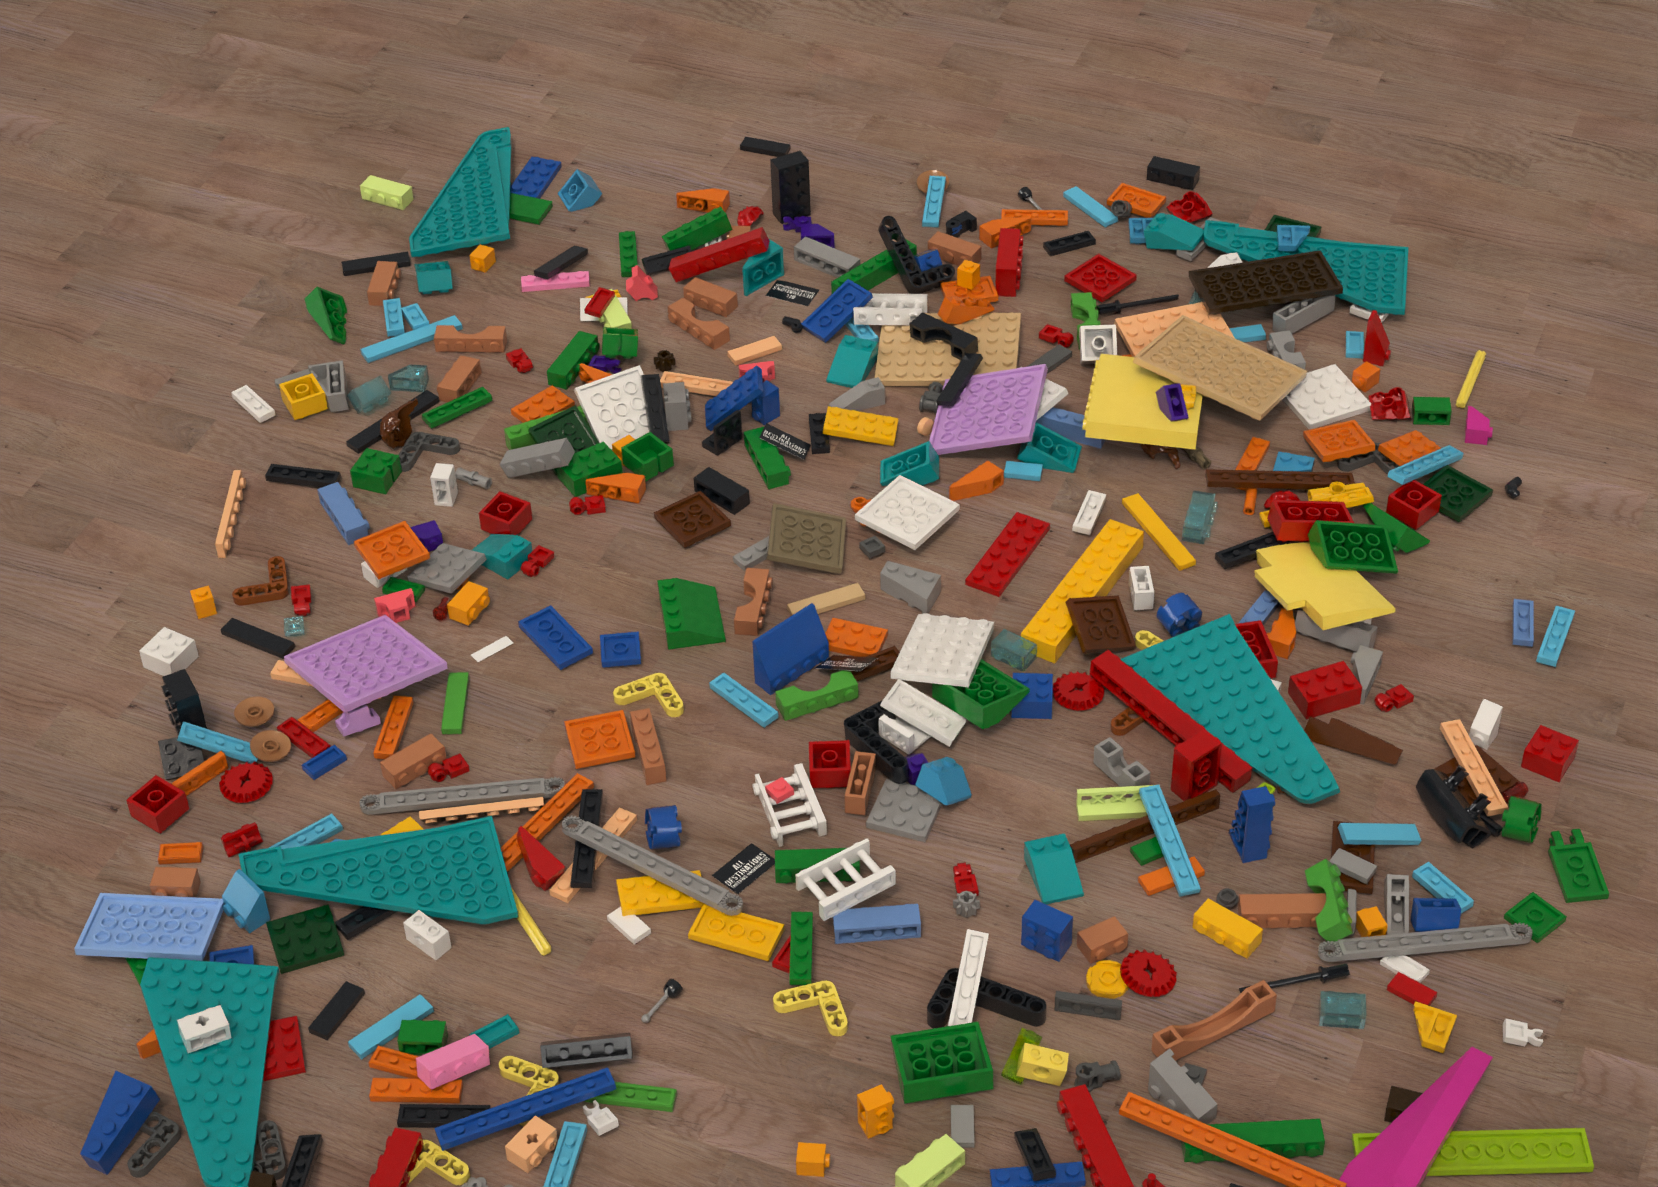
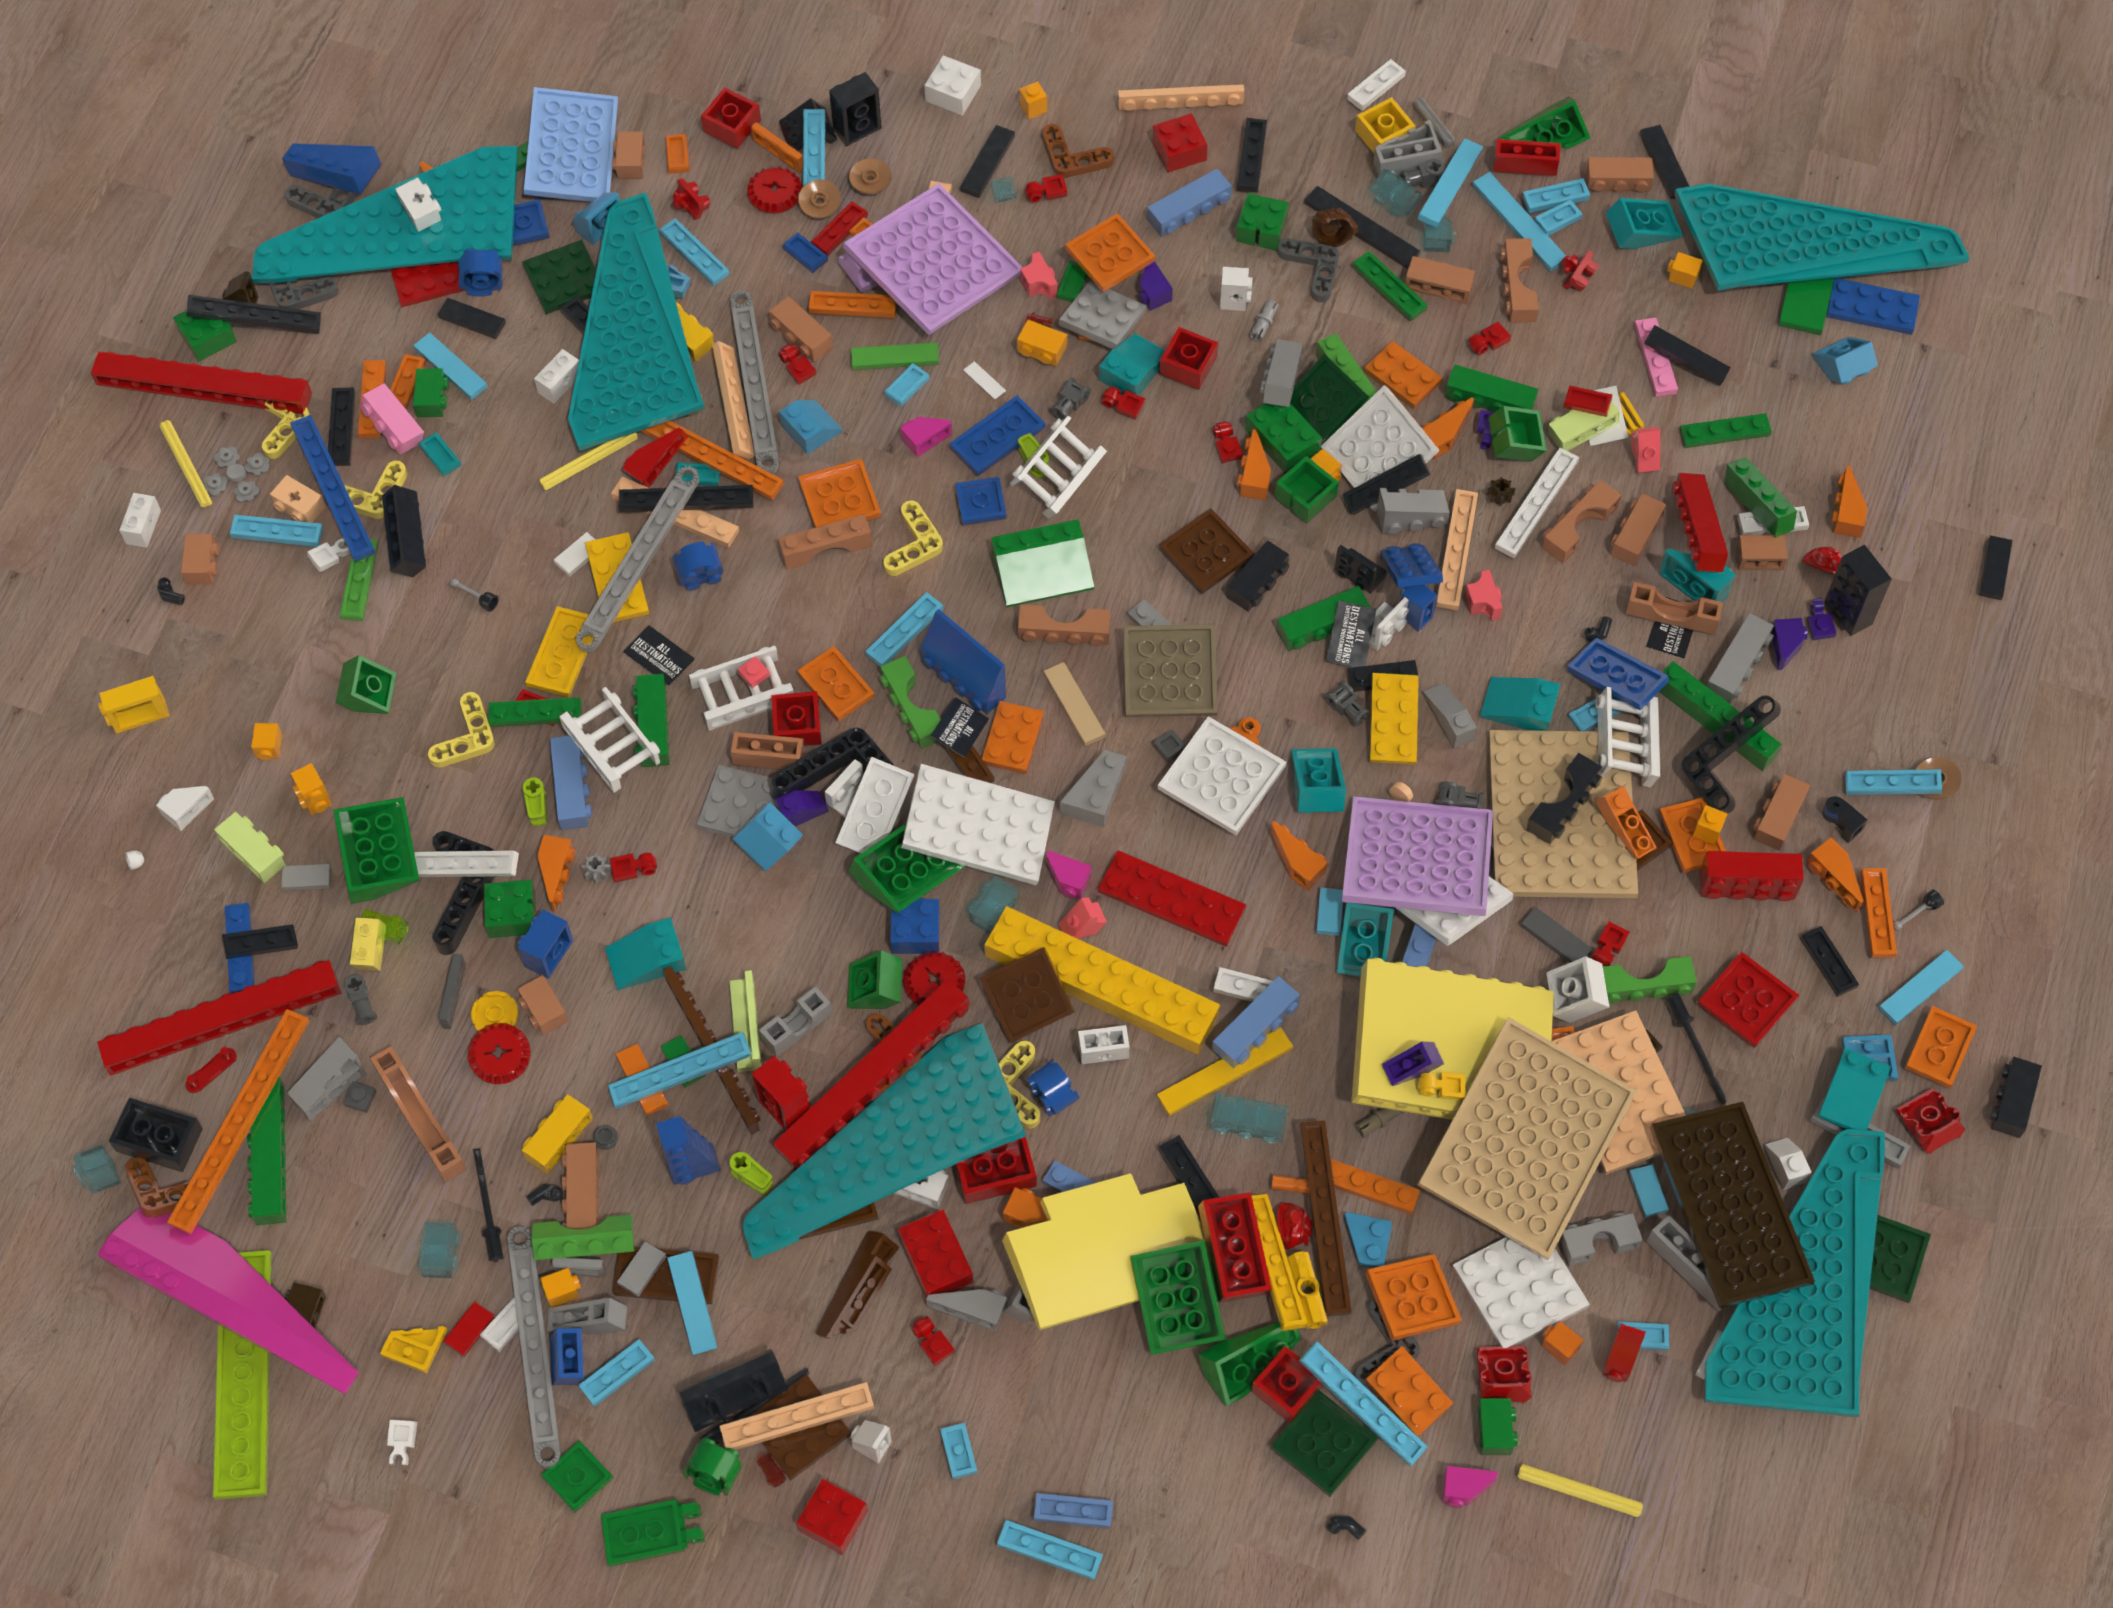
camera: 85 degrees right, 20 degrees up
yellowish green brick [360,175,414,210] -> none
black plate [642,245,692,275] -> none
light nougat tile [727,336,782,366] -> none
blue torso [906,249,942,272] -> none
black tile [936,353,983,406] -> none
dark grey wheel [1111,200,1132,217] -> none
dark azure wing [1277,225,1310,252] -> none
none -> green slope [335,655,397,714]
none -> blue brick [458,249,503,297]
none -> green piece [484,880,536,938]
none -> lime piece [523,777,547,826]
none -> black arm [526,1184,563,1206]
none -> orange slope [537,835,576,912]
none -> teal tile [675,462,720,486]
none -> dark azure slope [779,400,842,455]
none -> orange plate [797,646,875,722]
none -> green slope [847,950,902,1009]
none -> medium azure tile [884,363,930,407]
none -> dark pink slope [900,417,952,457]
none -> medium azure plate [940,1423,978,1480]
none -> white fence [1009,416,1107,519]
none -> lime piece [1018,433,1049,478]
none -> dark pink slope [1046,850,1092,899]
none -> dark grey connector [1050,378,1091,420]
none -> coral brick [1059,897,1107,939]
none -> red brick [1152,113,1208,173]
none -> medium blue brick [1213,976,1300,1068]
none -> dark grey connector [1324,681,1370,726]
none -> white bracket [1369,597,1409,651]
none -> dark grey connector [1401,159,1445,189]
none -> medium azure tile [1418,138,1483,228]
none -> red brick [1493,139,1560,176]
none -> white plate [1495,448,1579,559]
none -> red hips [1561,250,1599,291]
none -> nougat arch [1626,582,1723,635]

